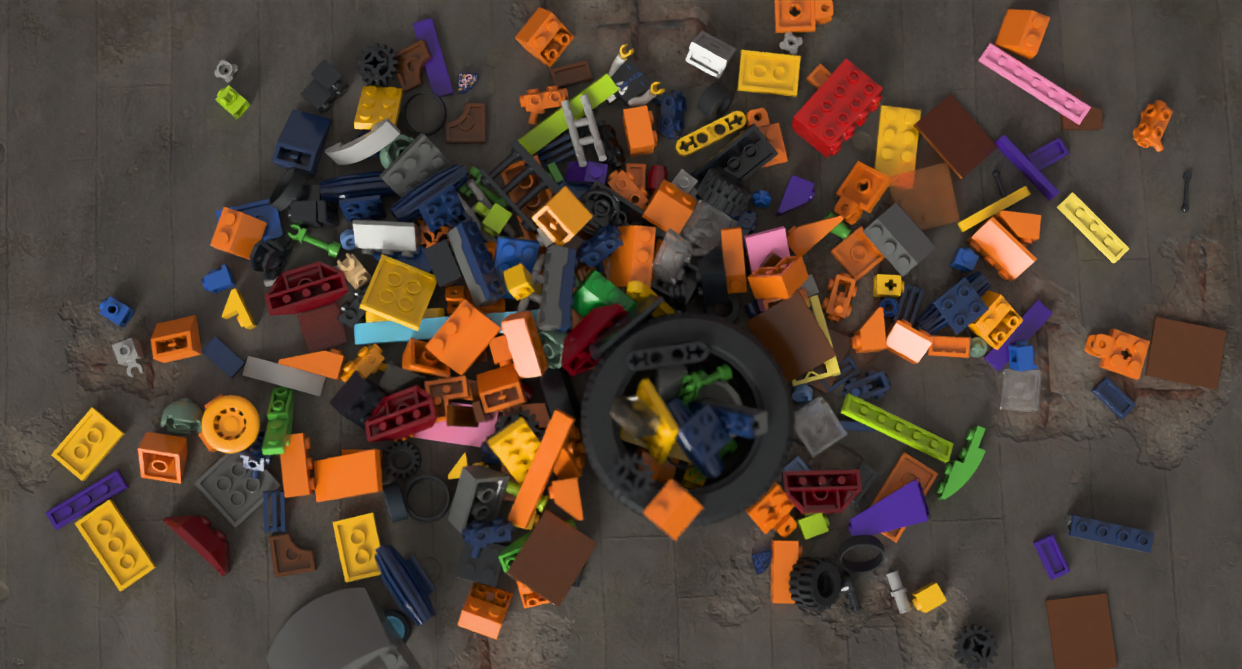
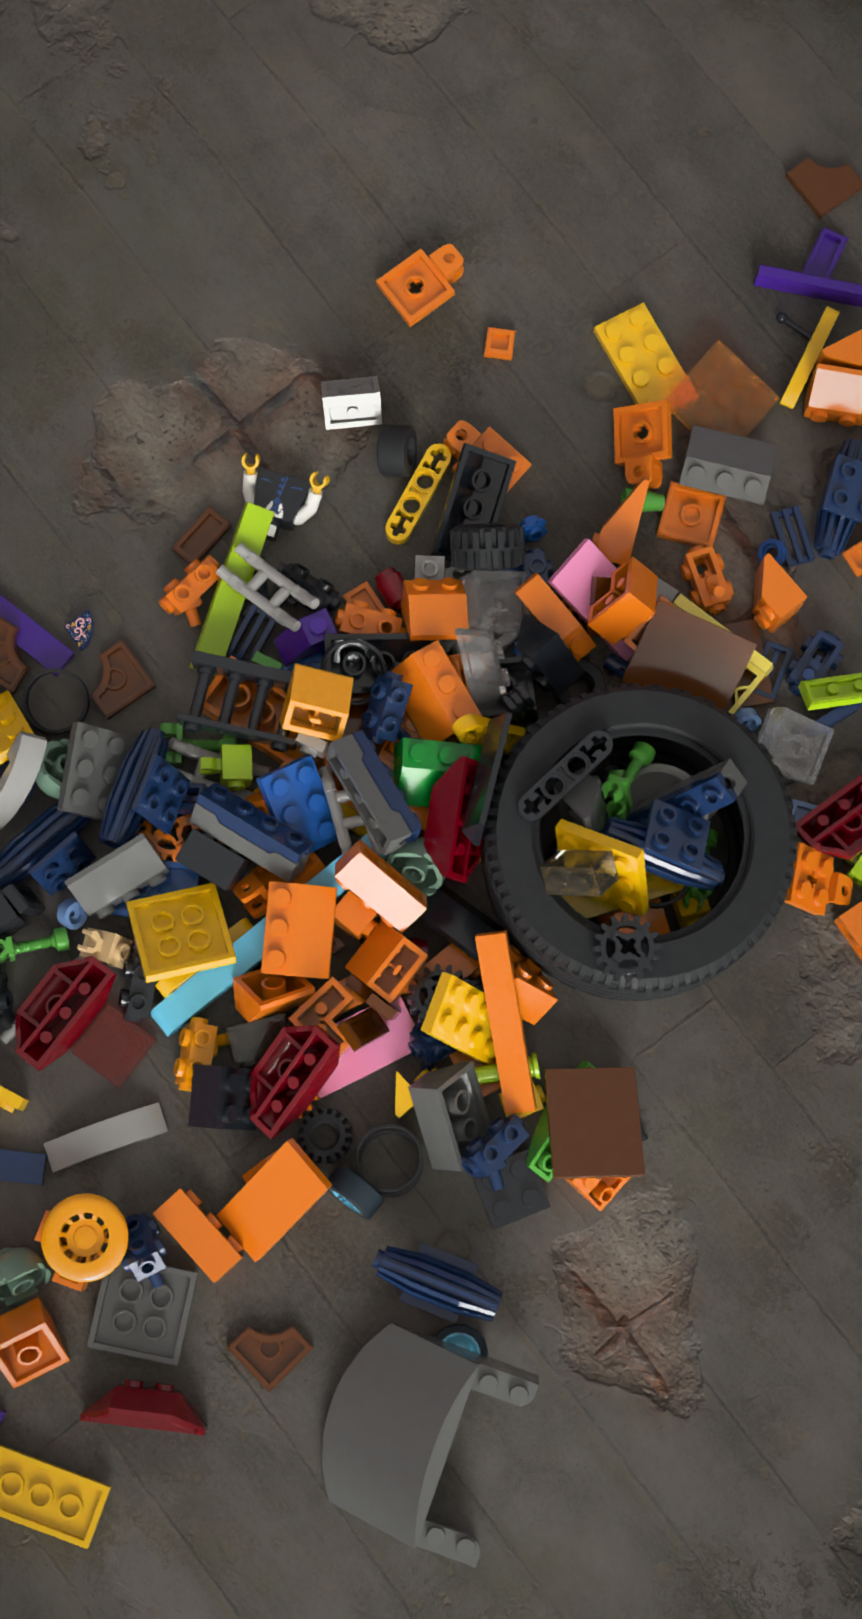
camera: 30 degrees left, 5 degrees down
bright green slope [262,387,294,455] -> none
dark blue tile [263,490,285,533] -> none
orange slope [278,349,347,381] -> none
yellow plate [333,513,381,583] -> none
orange slope [458,582,513,639] -> none
yellow brick [503,263,535,301] -> none
orange slope [515,7,574,68] -> none
orange slope [549,478,584,520] -> none
orange brick [622,105,658,157] -> none
orange slope [642,479,703,540] -> none
dark blue brick [653,90,687,140] -> none
yellow plate [737,50,801,97] -> none
clear blue tile [751,549,772,575] -> none
dark purple slope [776,175,816,217] -> none
light grey plate [779,32,803,55] -> none
red brick [792,59,883,159] -> none
yellow brick [873,274,904,298] -> none
slope [885,319,934,364] -> none
reddish brown piece [913,94,998,179] -> none
blue brick [949,247,979,274] -> none
bright pink tile [979,43,1091,125] -> none
orange slope [994,9,1051,60] -> none

